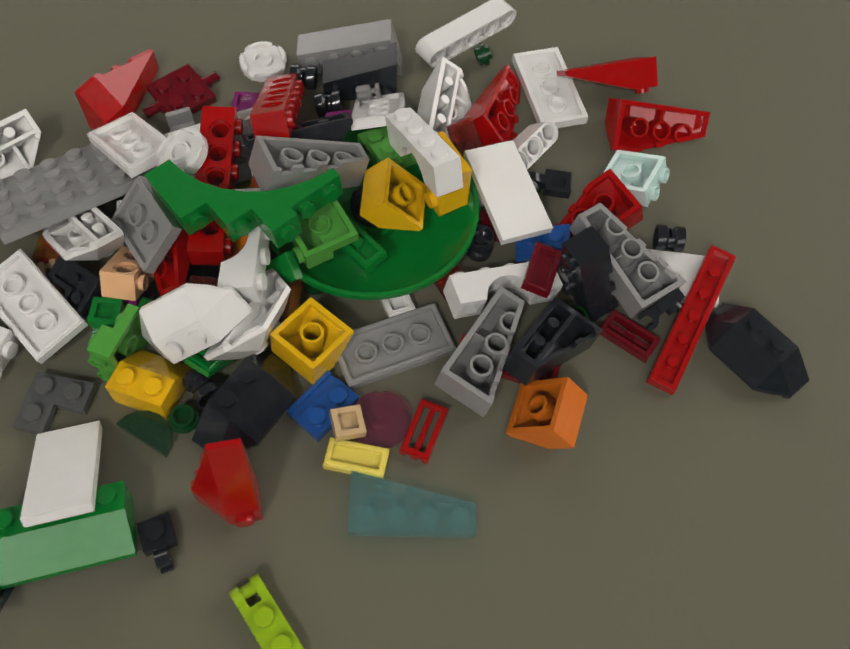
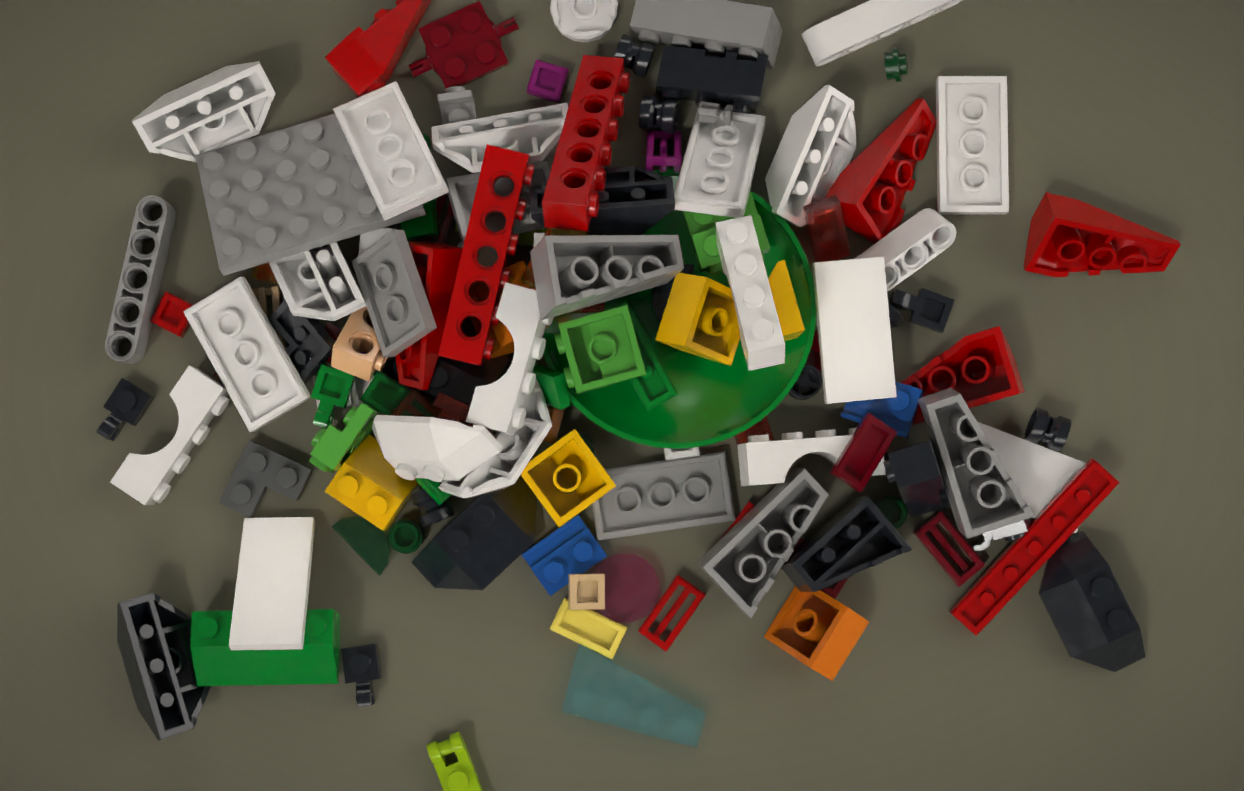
camera: 20 degrees right, 25 degrees up
green arch [144,159,343,248] -> none
white tile [156,127,209,176] -> none
red wedge [190,438,263,527] -> none
red wedge [556,56,658,94] -> none
light aqua plate [603,150,670,207] -> none

